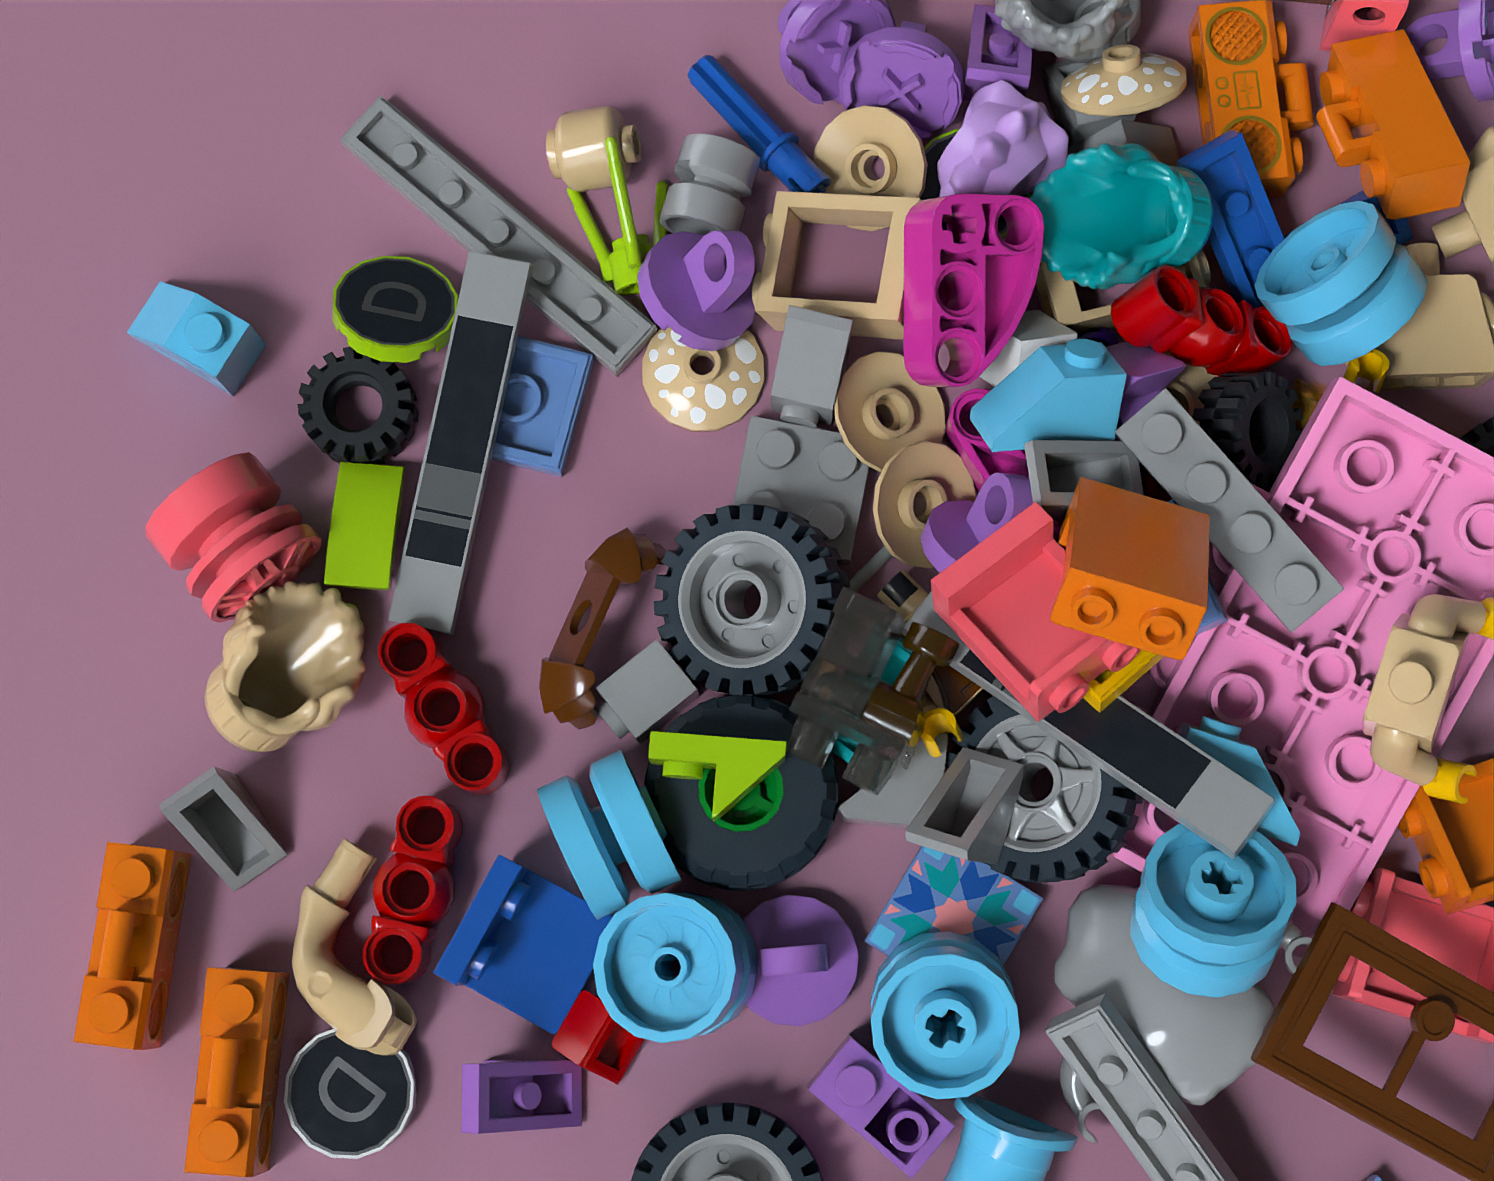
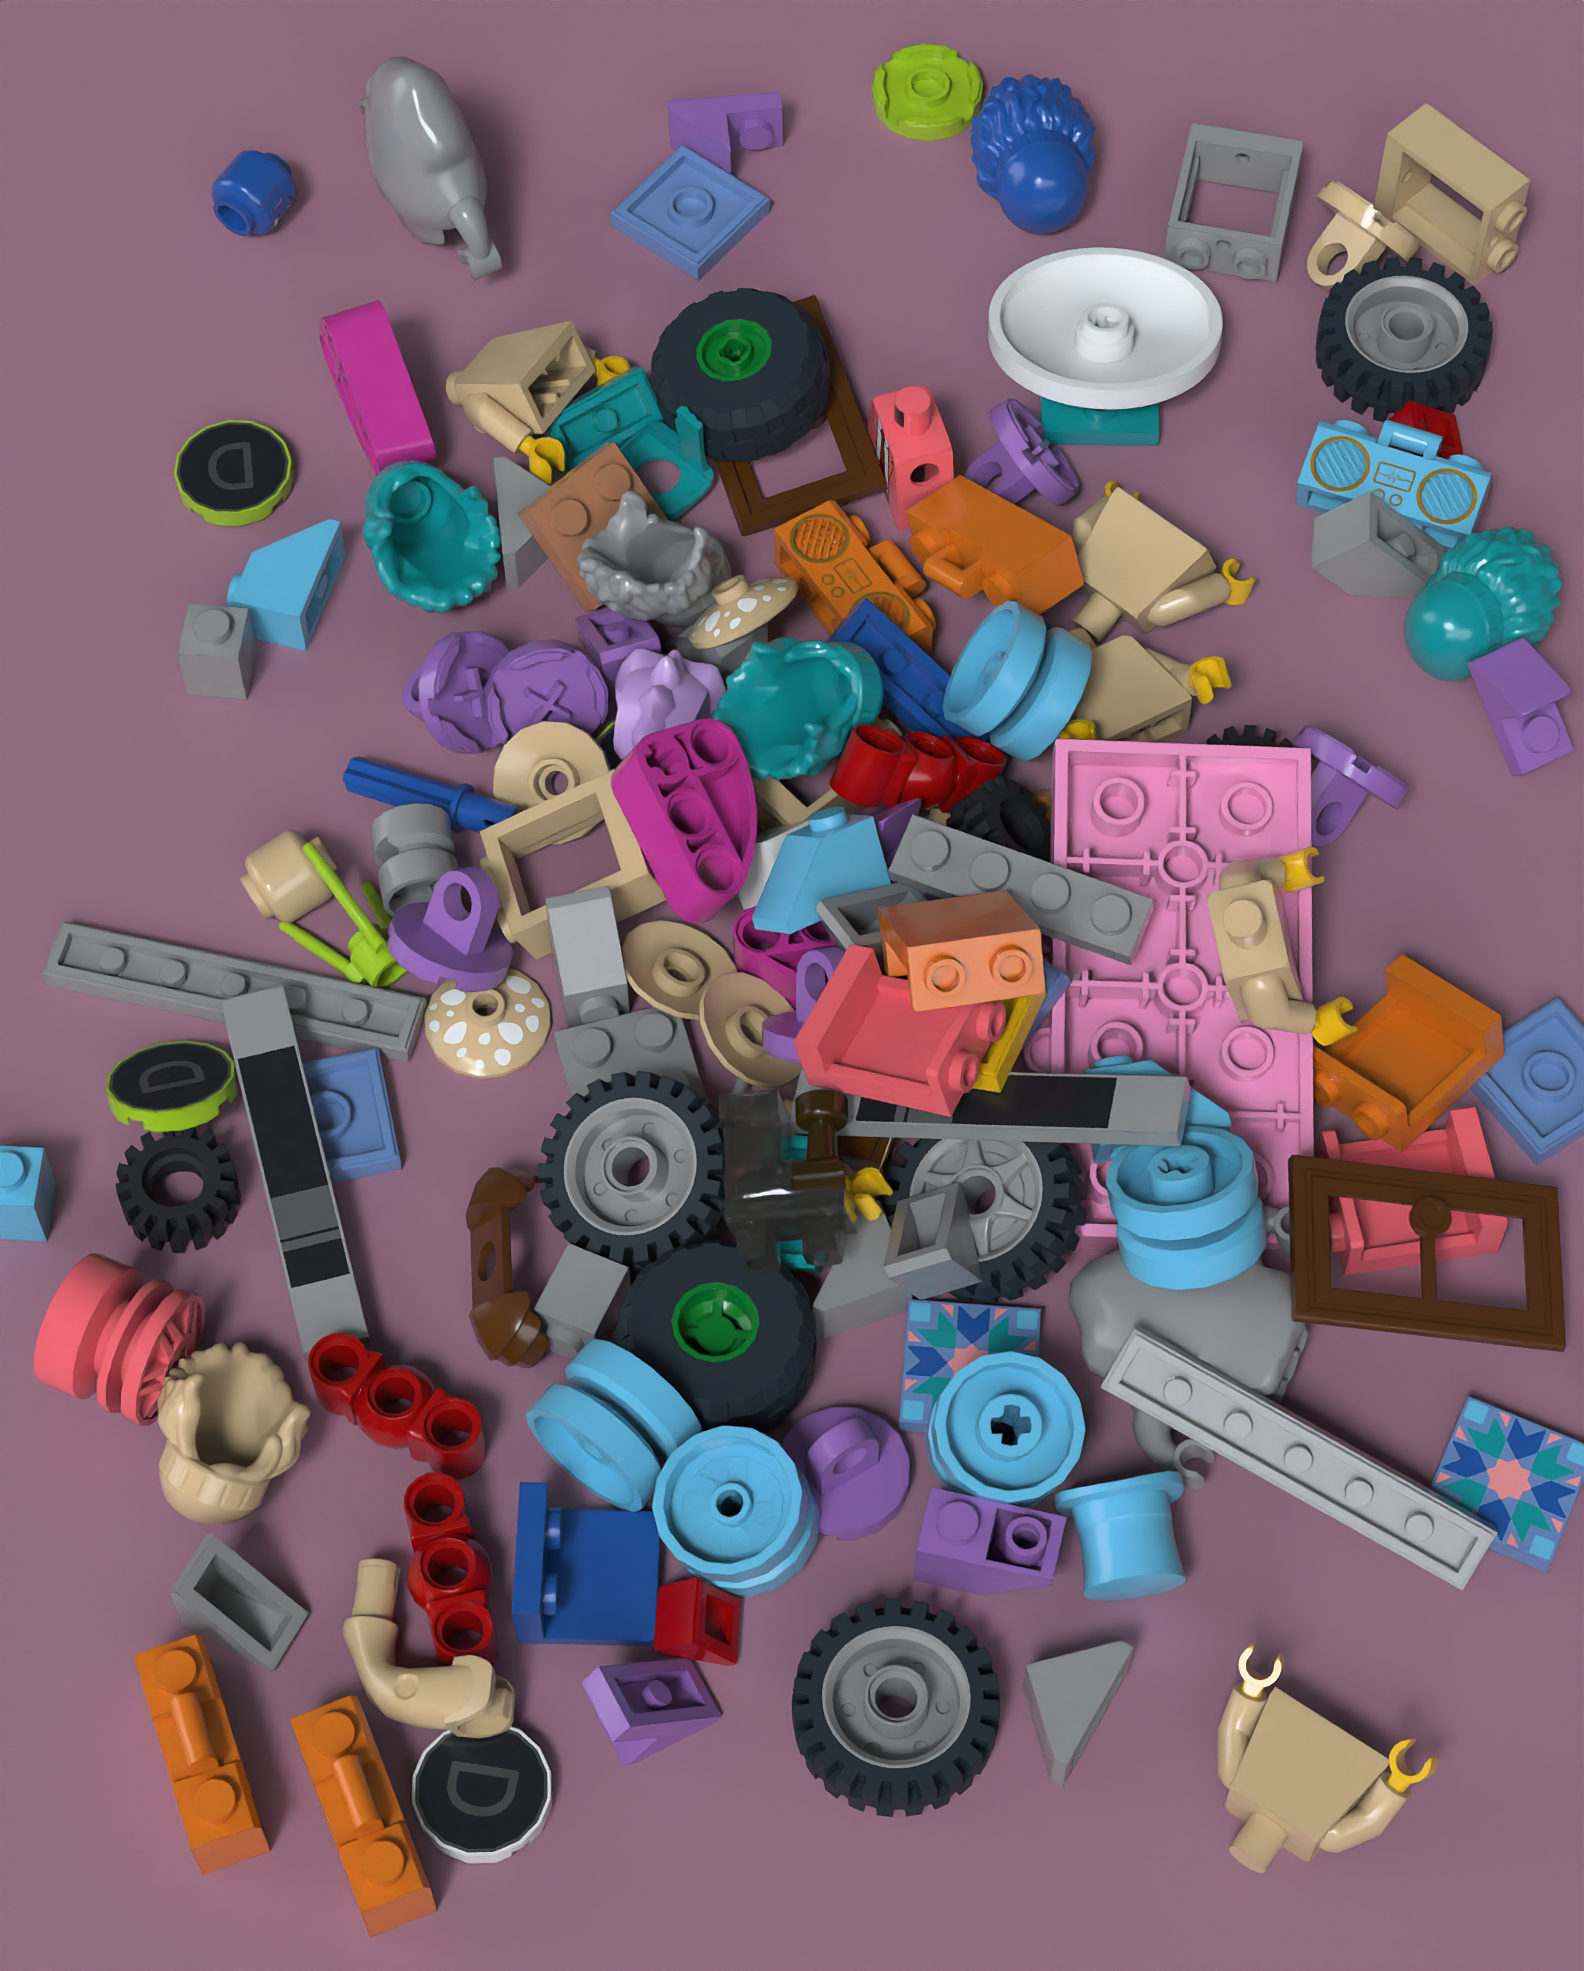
camera: 30 degrees left, 20 degrees down
lime slope [324,462,405,591] -> none
lime slope [648,731,786,822] -> none

